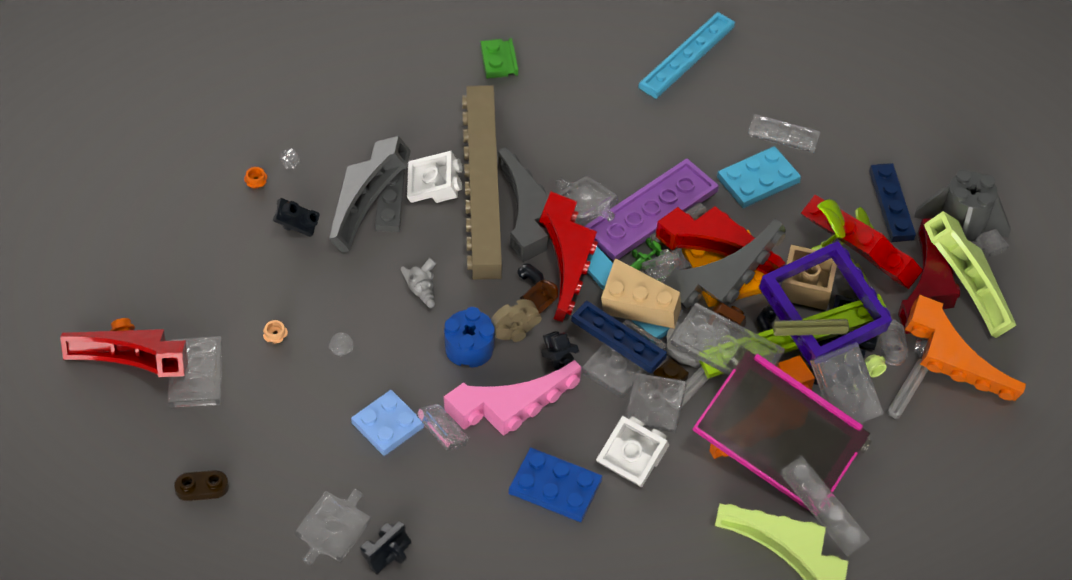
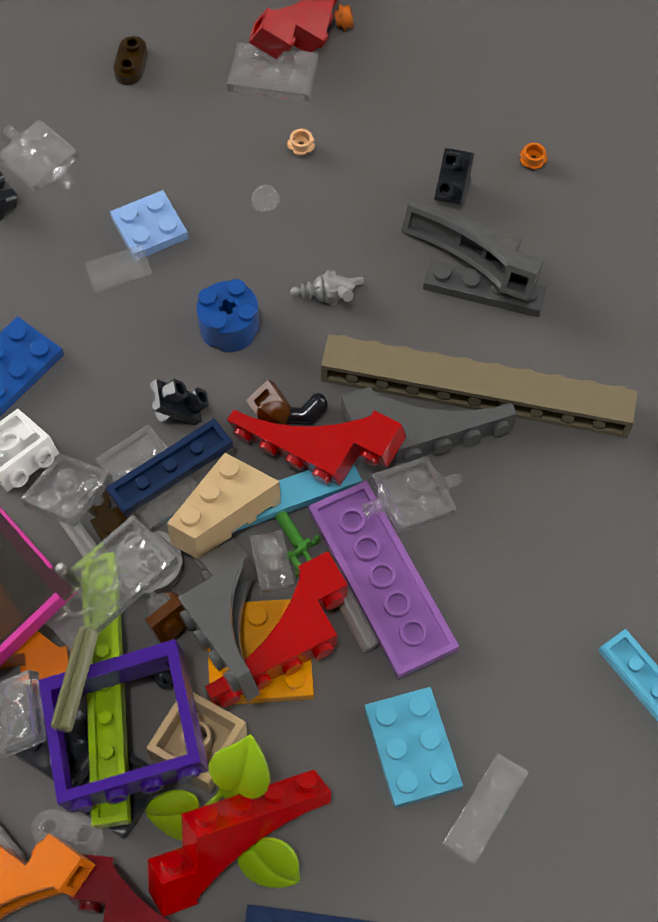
camera: 105 degrees right, 10 degrees up
clear plate [280,148,301,170] -> none
white plate [407,151,463,203] -> none
bright pink arch [444,360,581,436] -> none
dark tan plate [491,299,542,342] -> none
yellowish green plate [862,355,887,378] -> none

